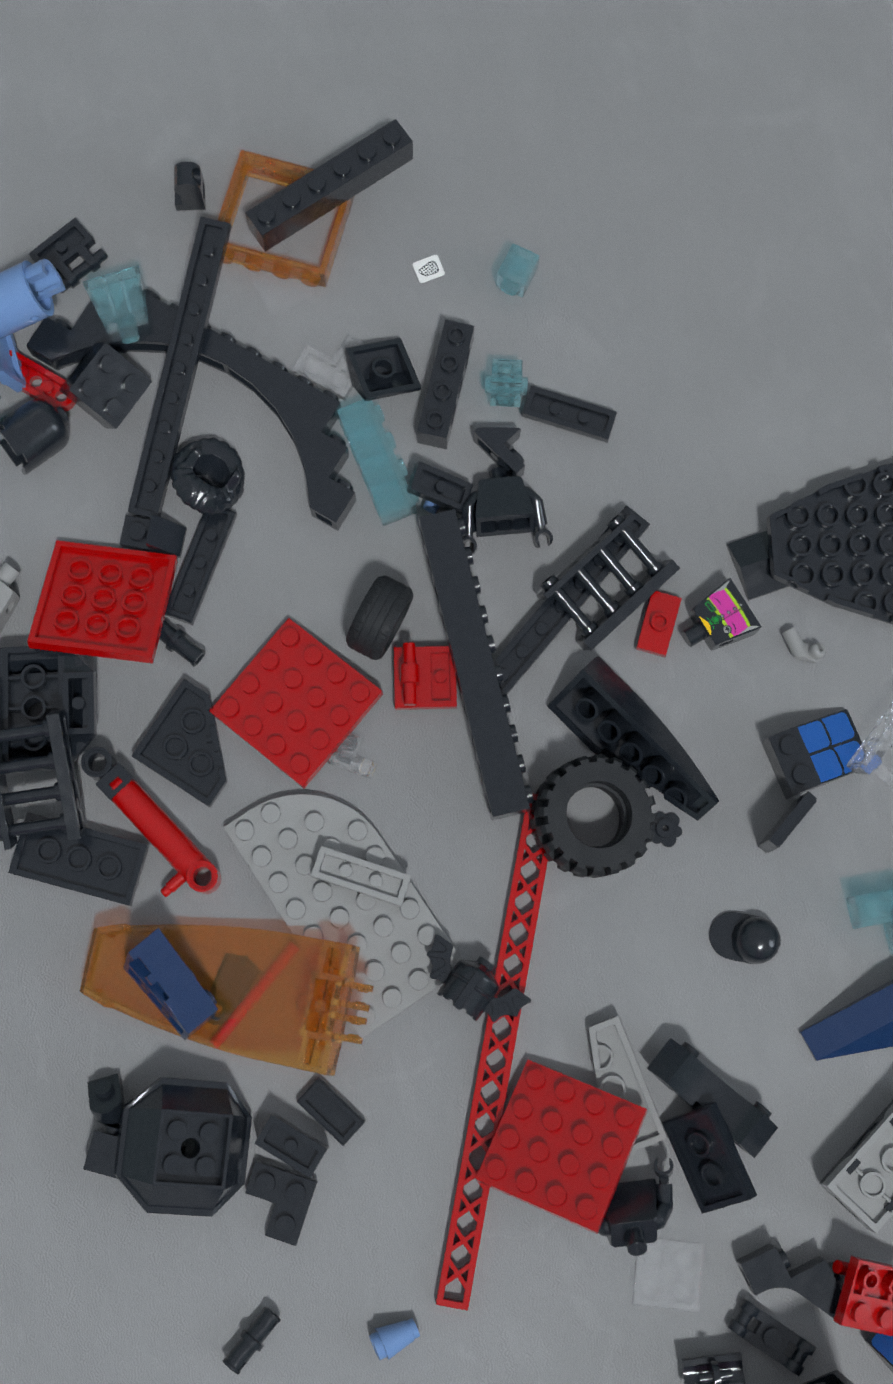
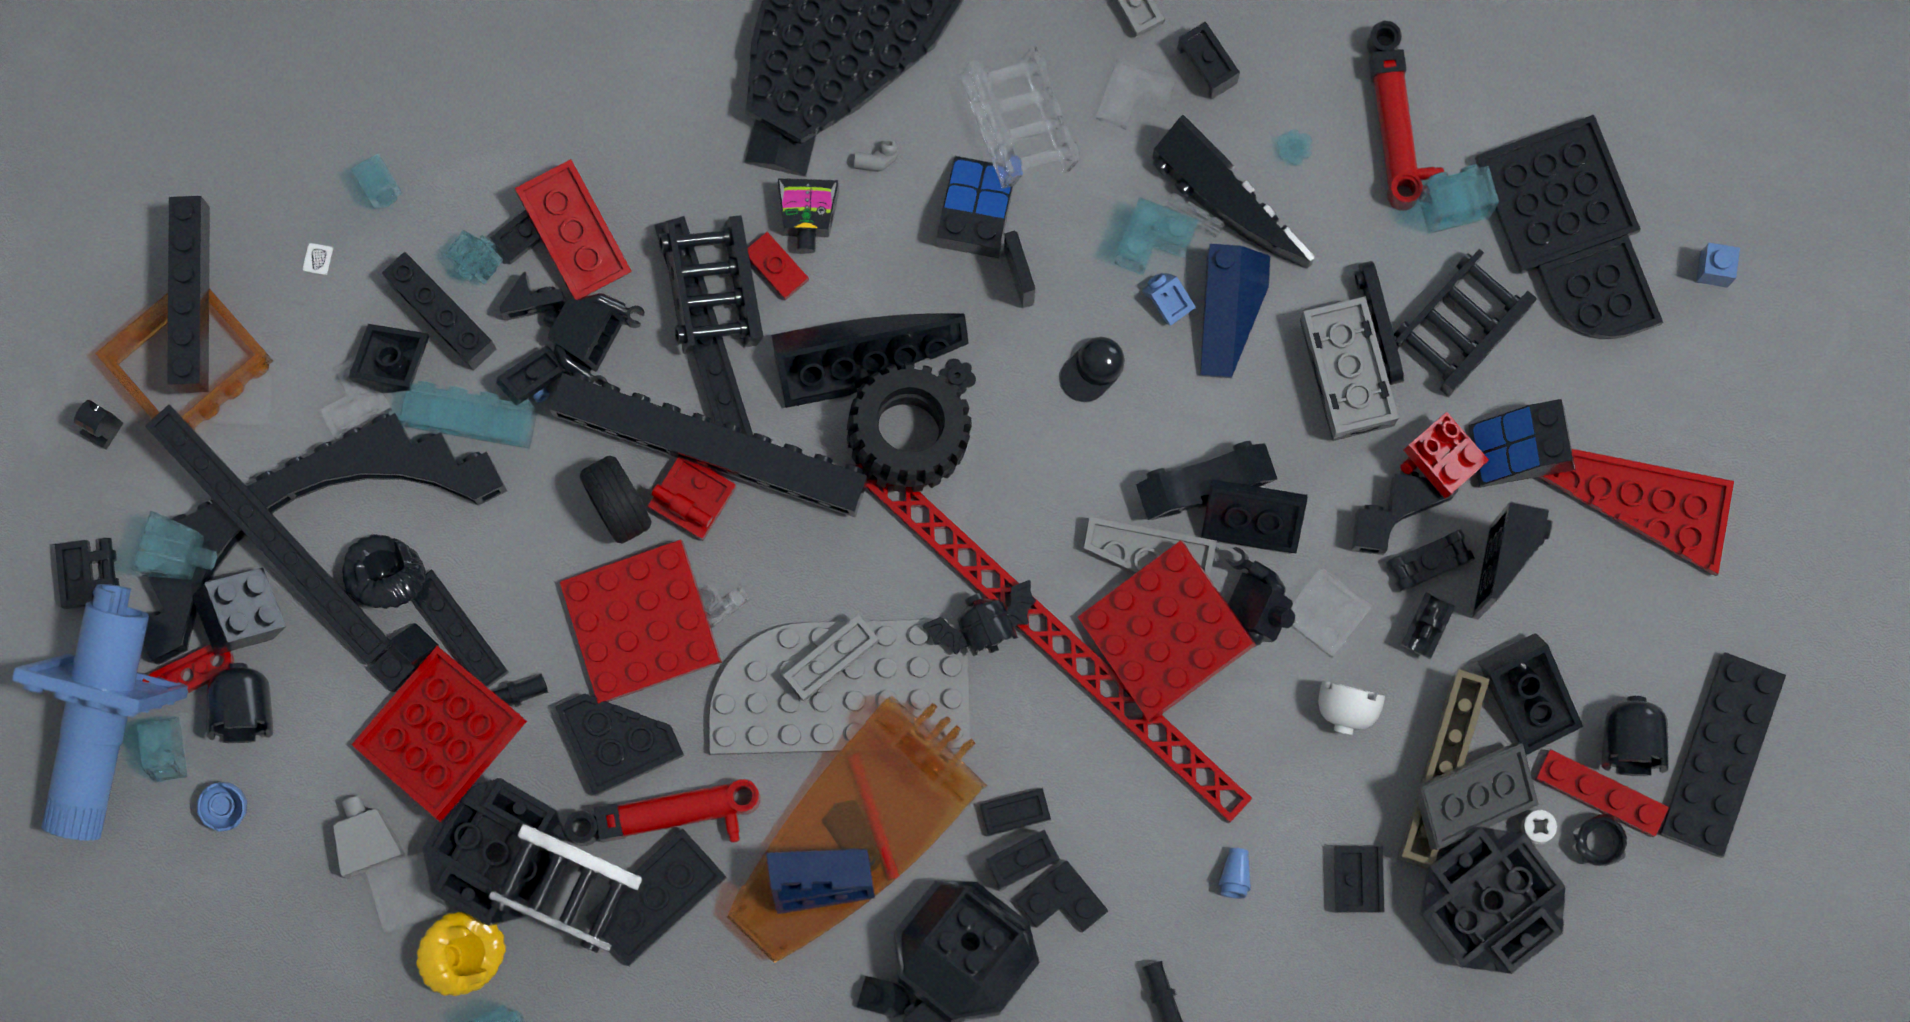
camera: 55 degrees left, 0 degrees up
none -> red plate [514,159,632,300]
none -> medium blue bracket [1142,273,1196,326]
none -> white cylinder [1318,680,1385,735]

